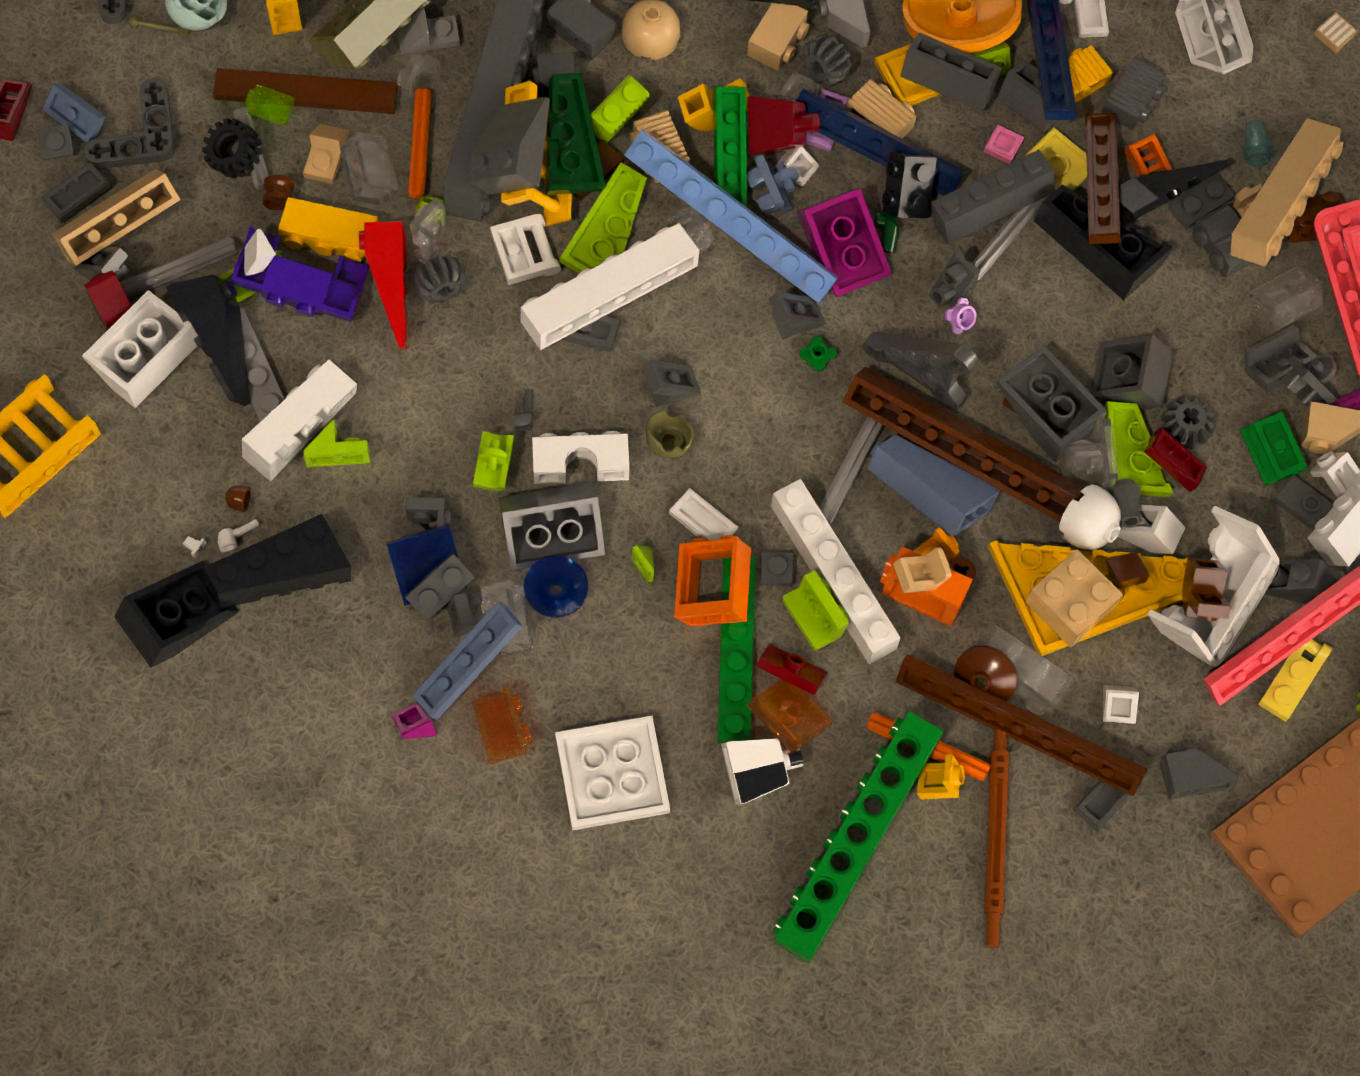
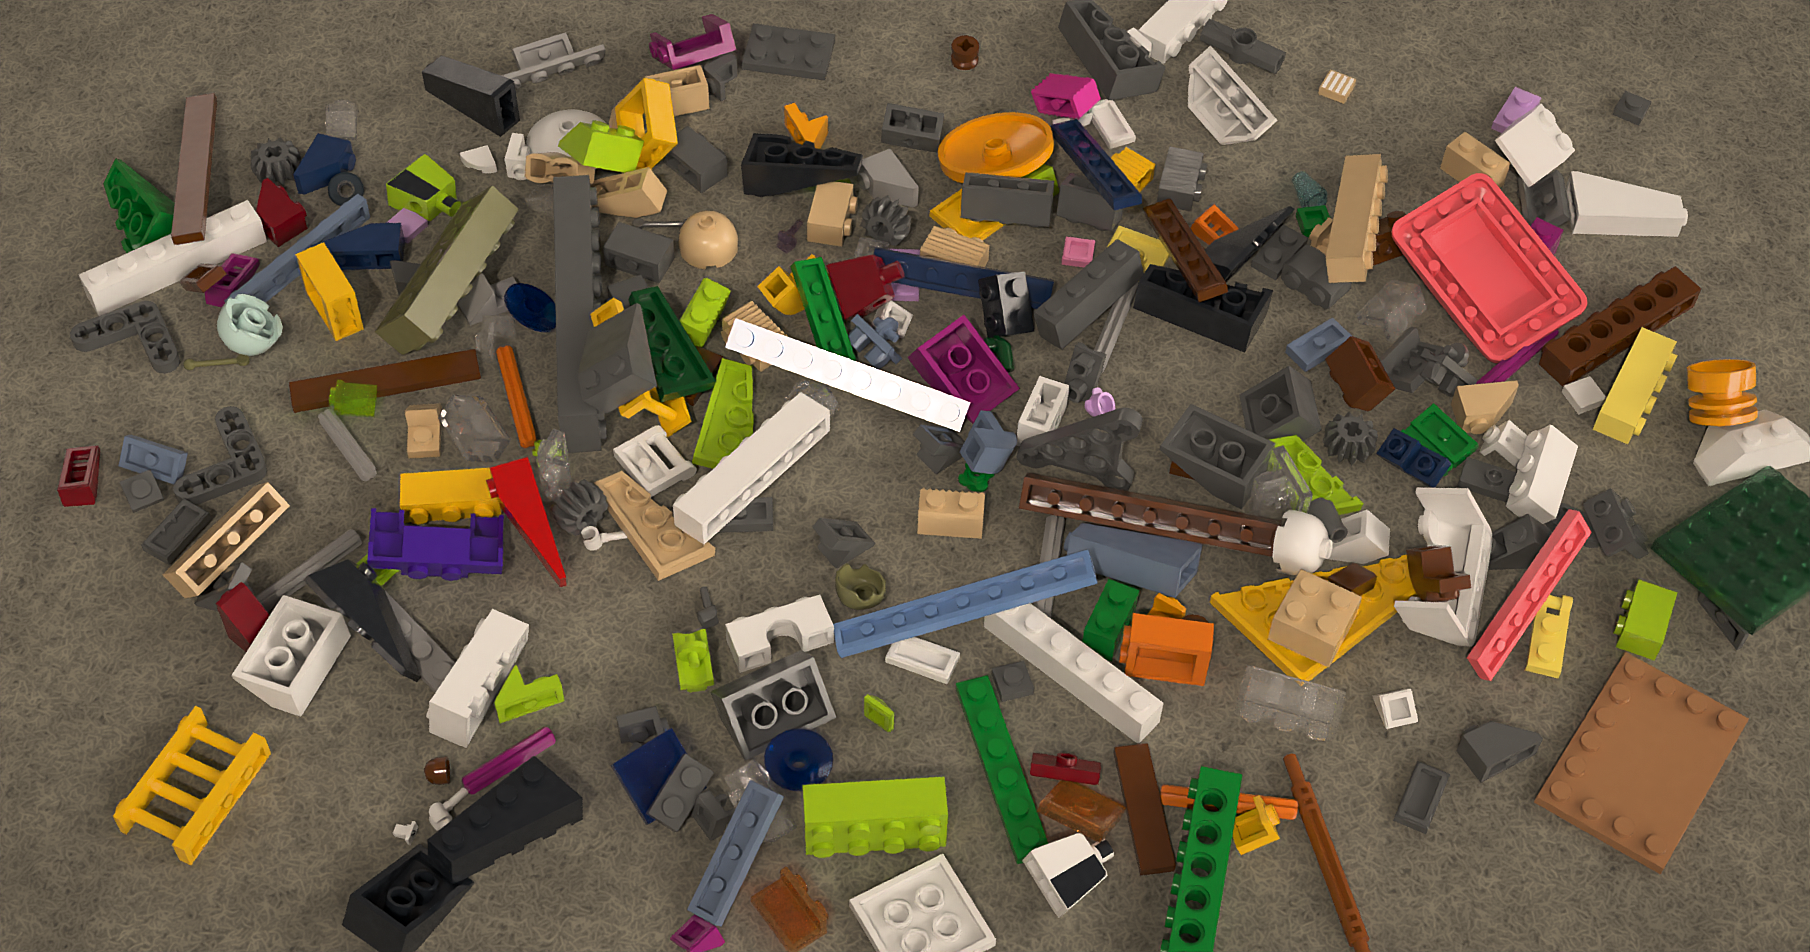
camera: 15 degrees left, 15 degrees down
black tyre [202,118,262,178] -> none
white slope [244,229,276,276] -> none
reddish brown wheel [263,175,294,210] -> none
orange window [674,535,751,626] -> none
lime bracket [782,570,849,651] -> none
tan bracket [893,547,952,593] -> none
reddish brown tile [896,655,1147,796] -> none
reddish brown dish [954,645,1018,702] -> none
dark red plate [1144,427,1207,492] -> none
none -> magenta axle [462,726,556,795]
none -> clear blue dish [504,283,556,332]
none -> white hand [581,526,627,550]
none -> tan wing [594,471,715,581]
none -> hand [776,219,803,254]
none -> lime brick [803,777,948,858]
none -> medium blue plate [833,550,1098,658]
none -> tan brick [917,488,985,539]
none -> sand blue brick [960,410,1017,474]
none -> white brick [1016,376,1069,446]
none -> green brick [1082,579,1140,662]
none -> reddish brown tile [1113,743,1176,876]
none -> sand blue plate [1285,318,1352,372]
none -> green plate [1295,205,1330,237]
none -> reddish brown brick [1325,336,1395,412]
none -> dark blue slope [1376,428,1451,488]

